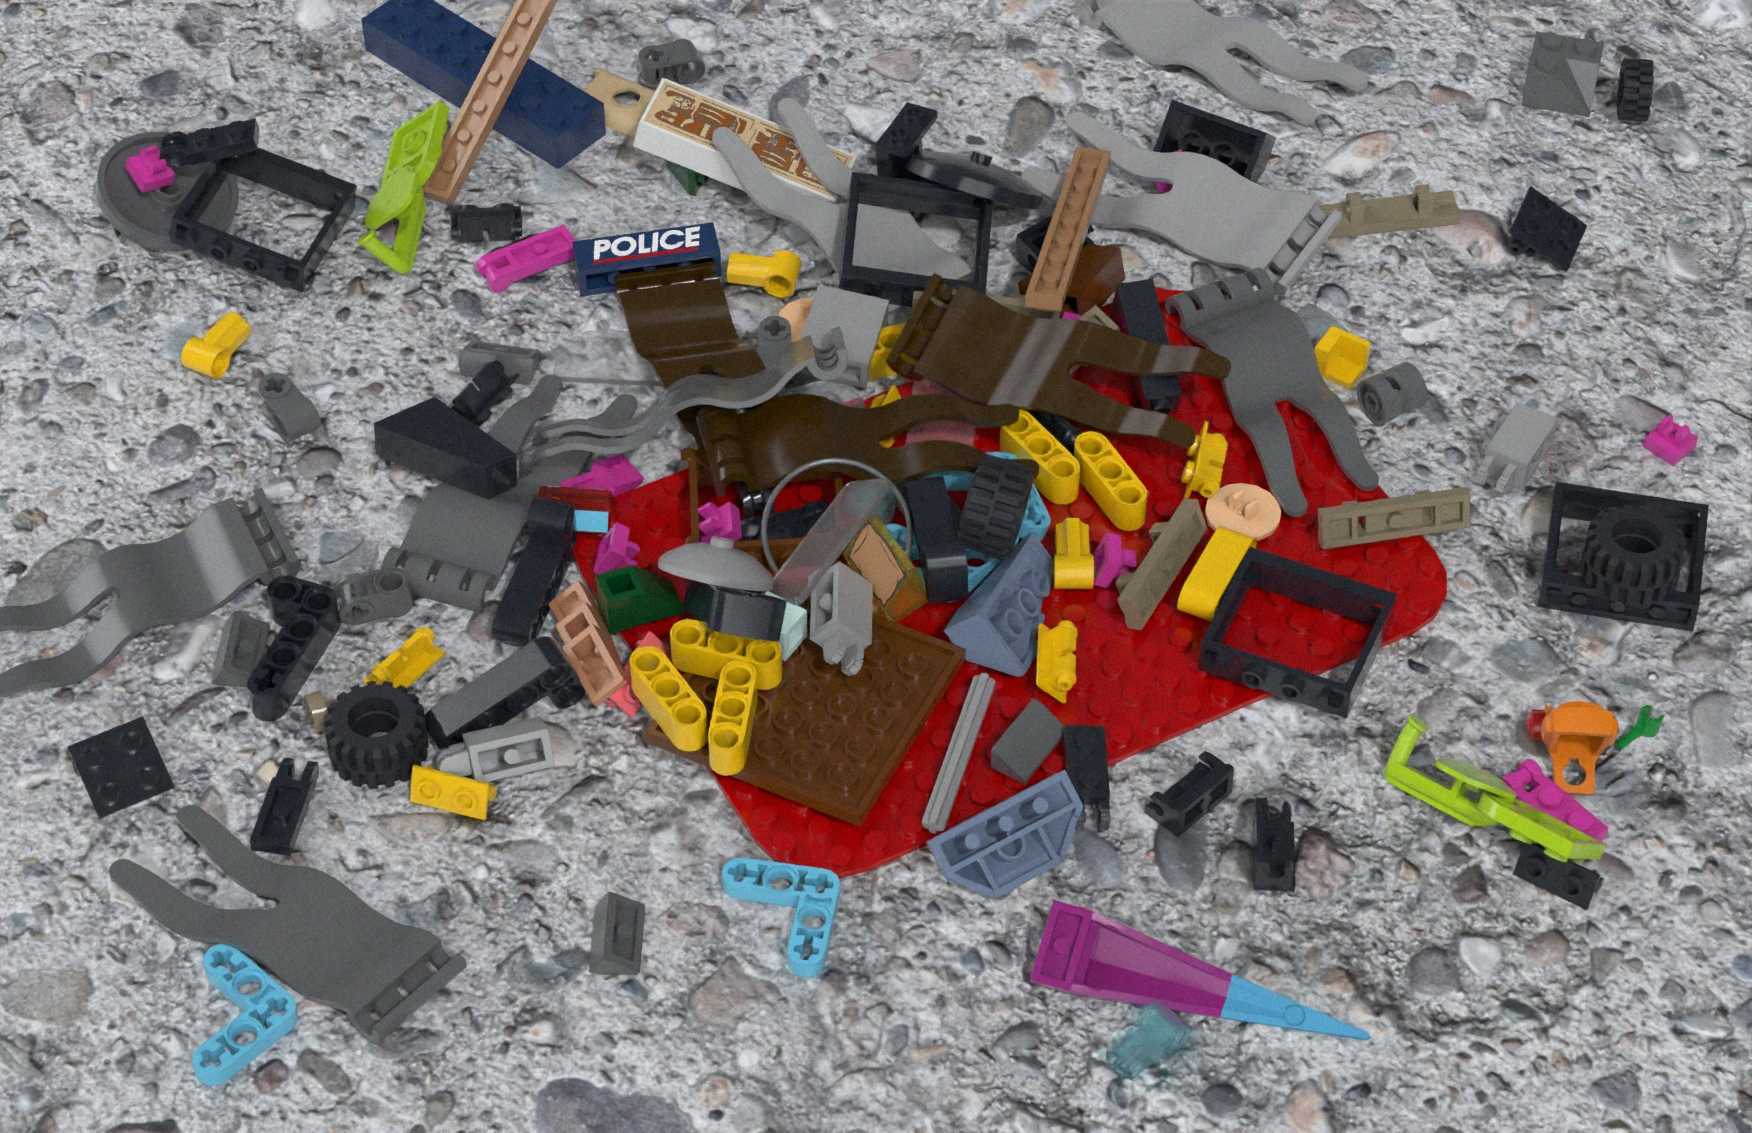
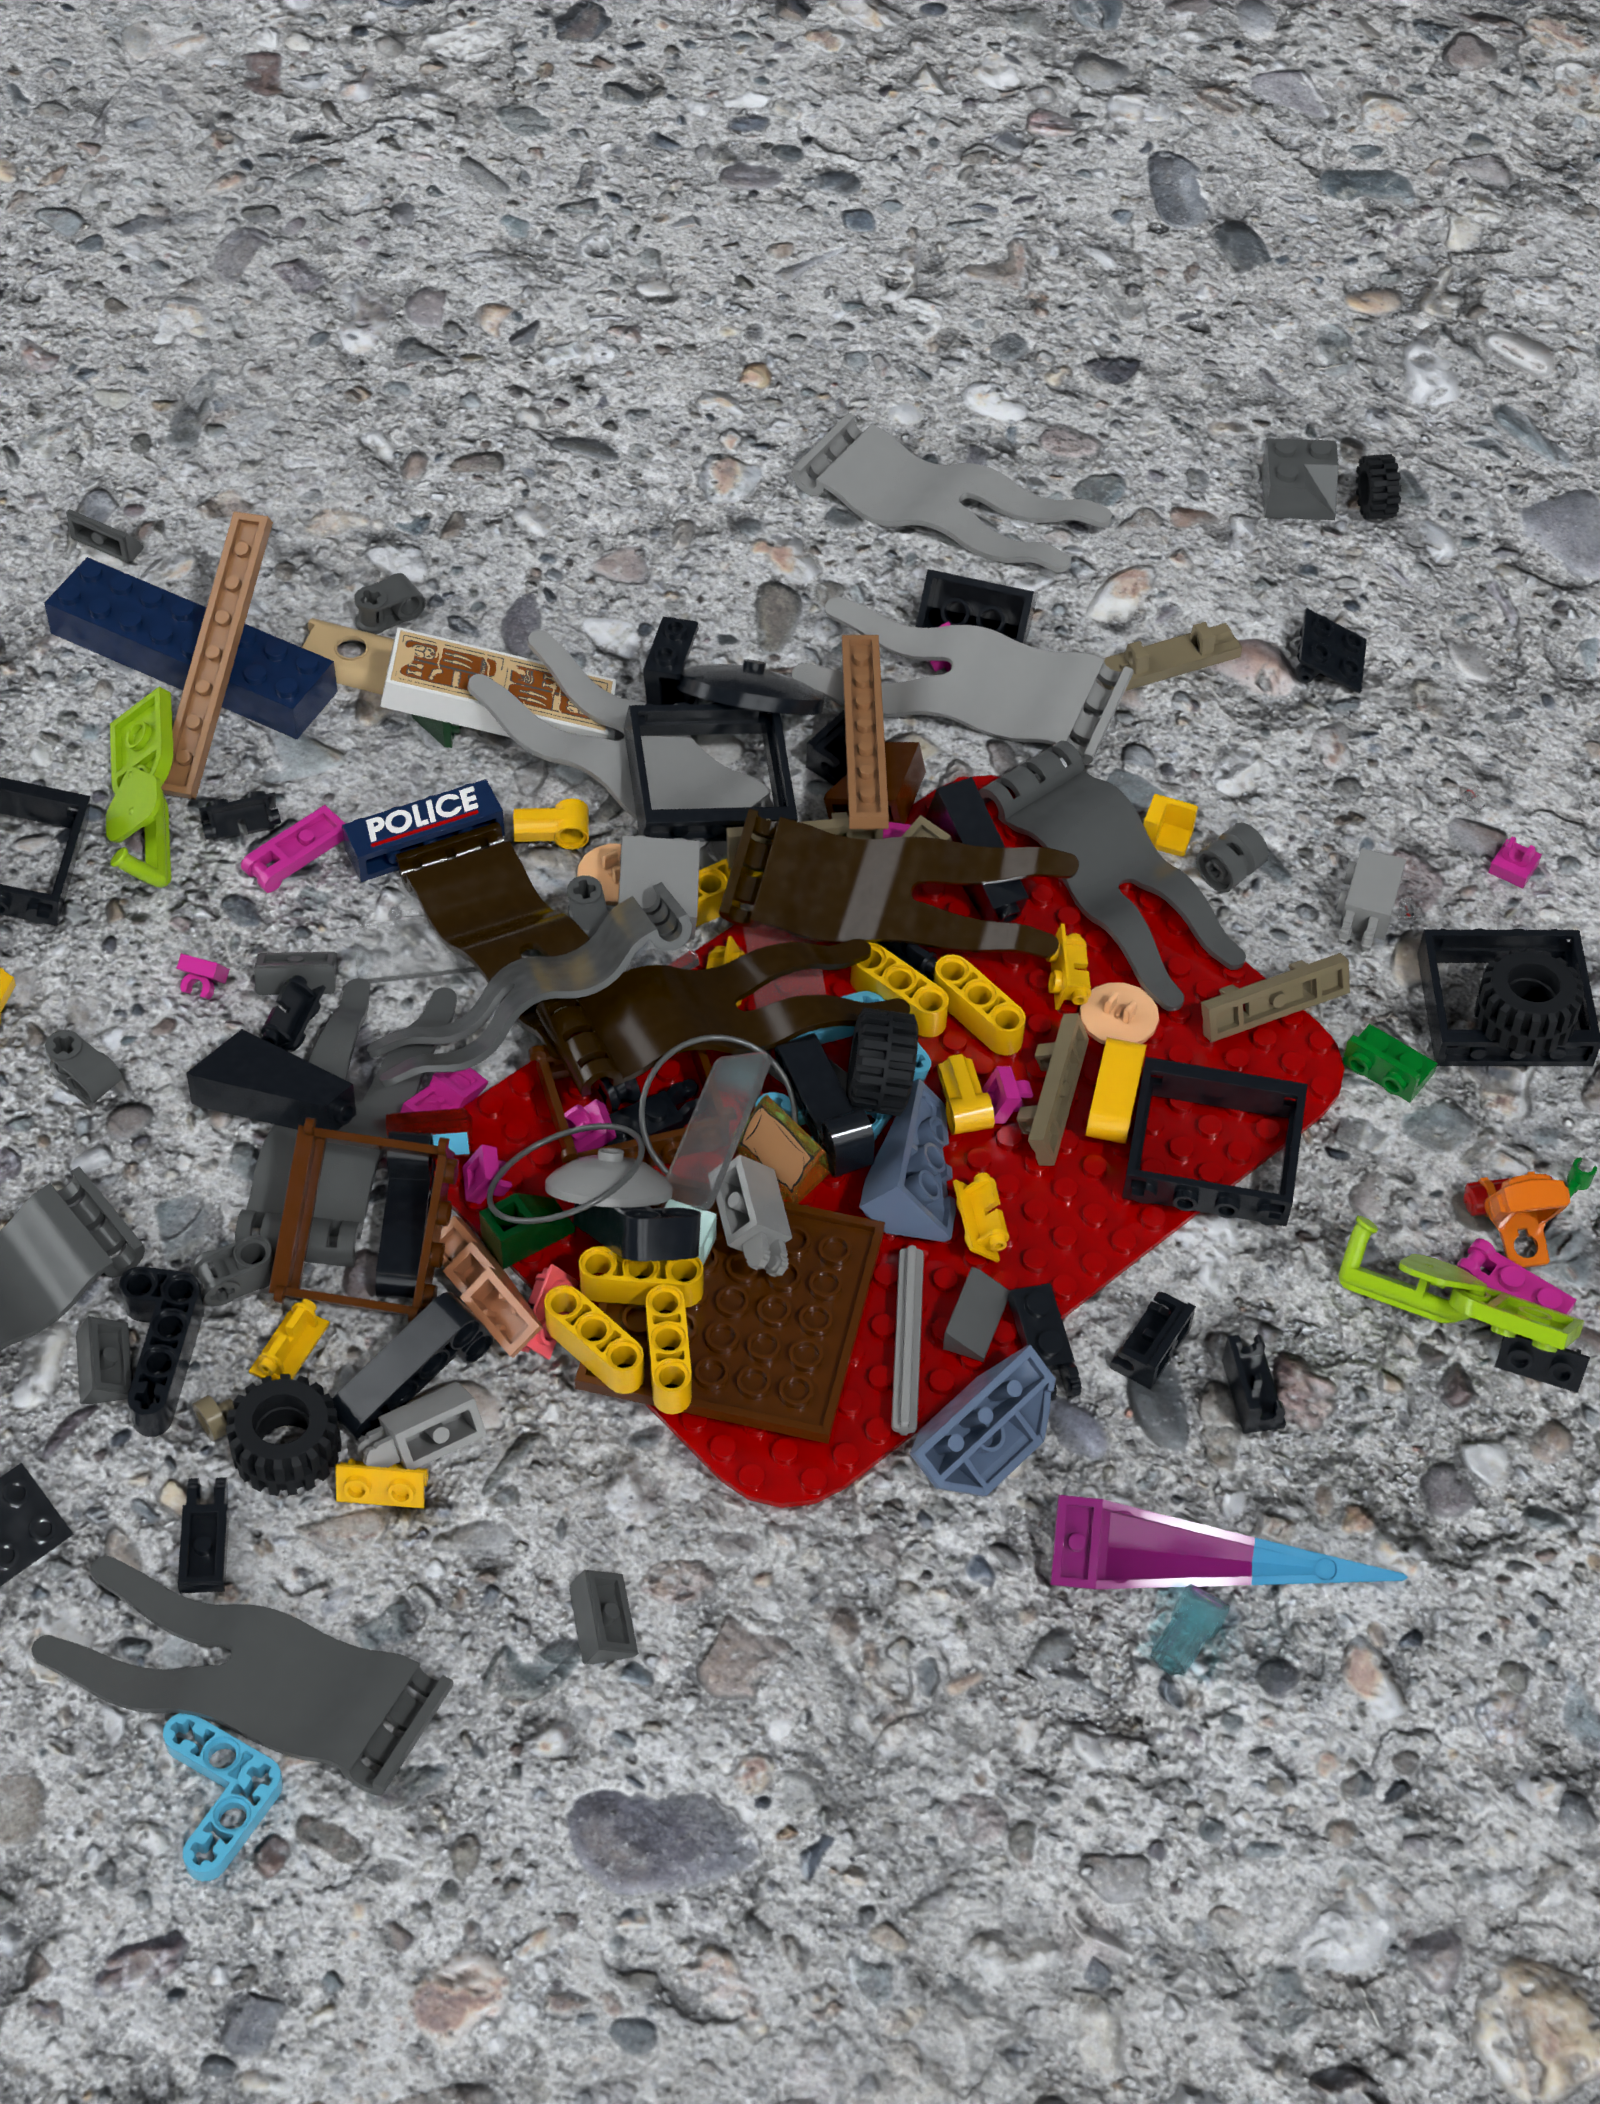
camera: 15 degrees left, 5 degrees up
medium azure beam [722,858,840,977] -> none
none -> dark pink tile [176,953,230,1000]
none -> reddish brown window [268,1117,459,1323]
none -> dark grey piece [487,1123,645,1224]
none -> green bracket [1342,1024,1438,1103]

